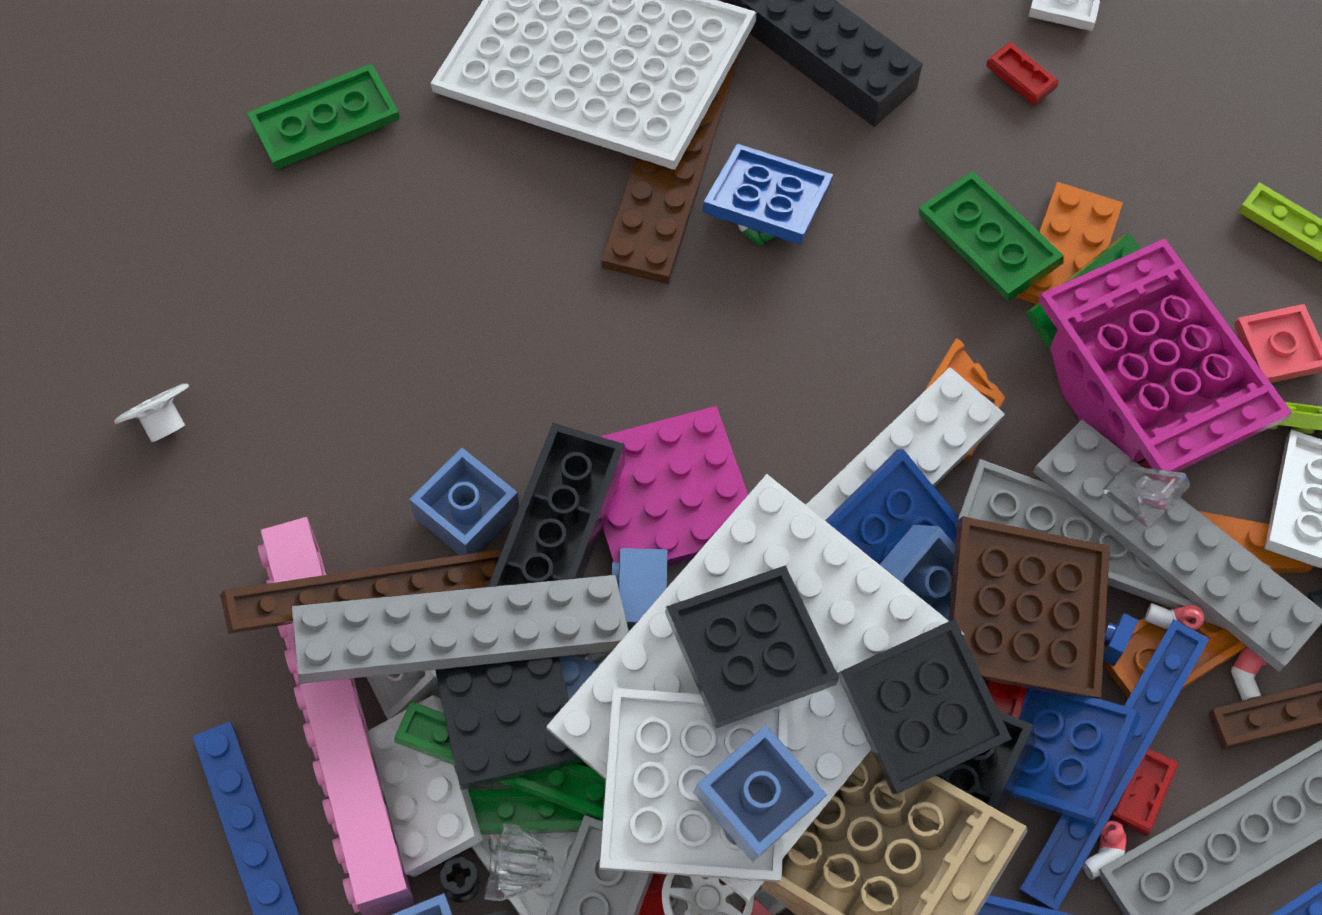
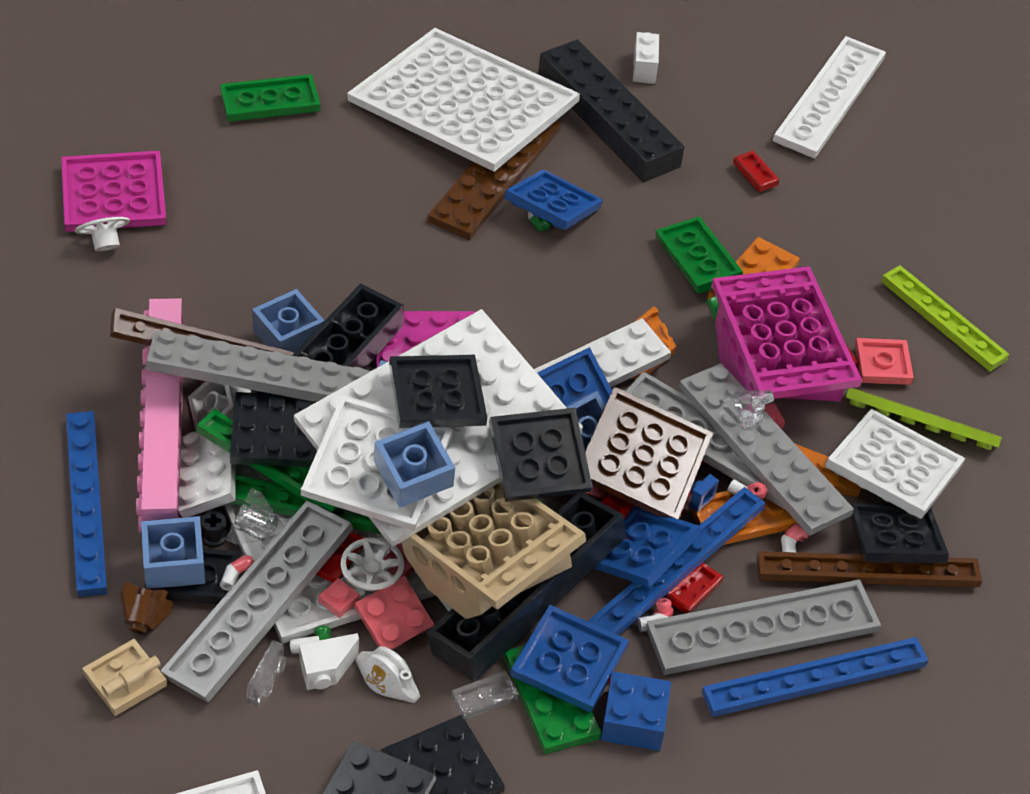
camera: 10 degrees right, 15 degrees down
none -> dark pink plate [61,151,167,232]

